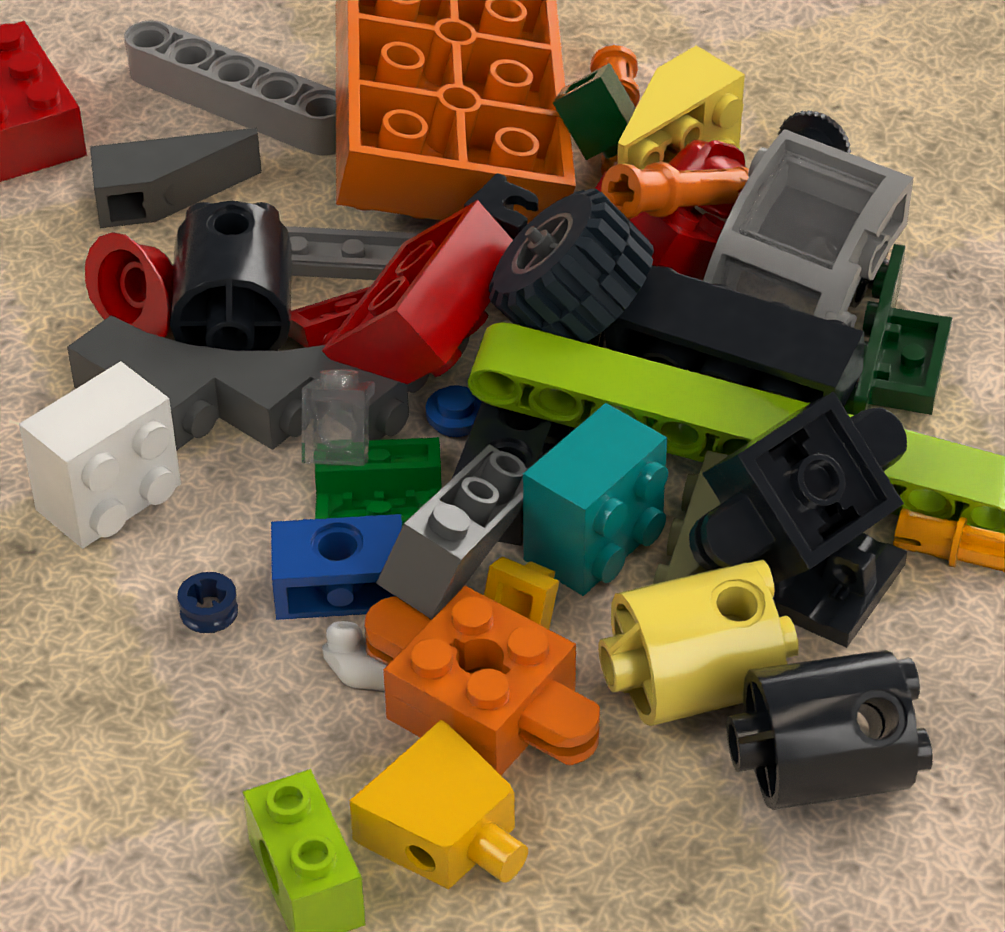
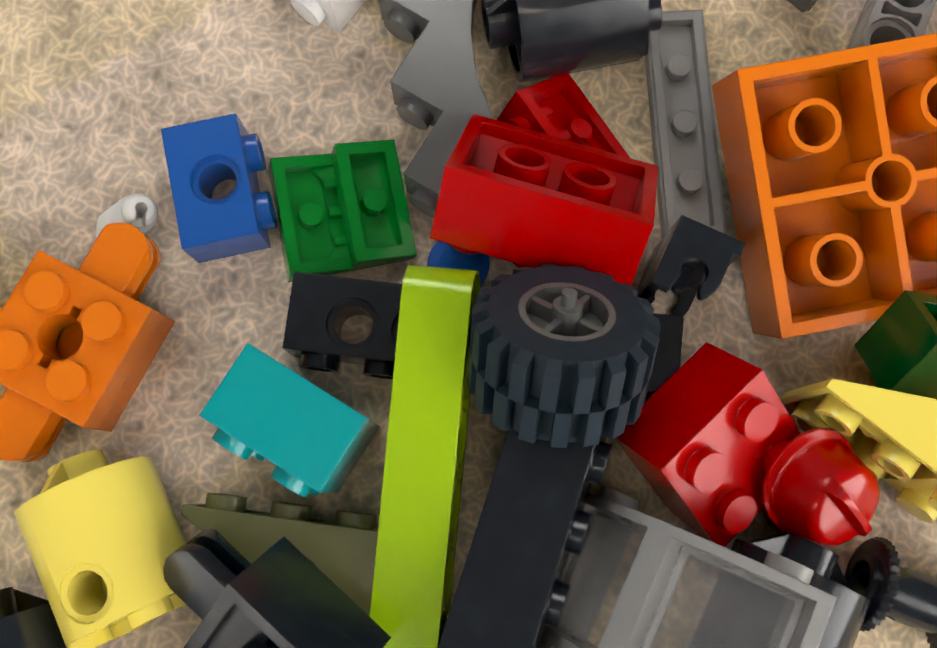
camera: 80 degrees right, 35 degrees up
dark blue bush [177,572,238,633] -> none
clear bracket [302,369,375,466] -> none
dark grey slope [376,445,528,619] -> none
yellow tile [484,556,559,629] -> none
orange pin [601,162,749,219] -> none

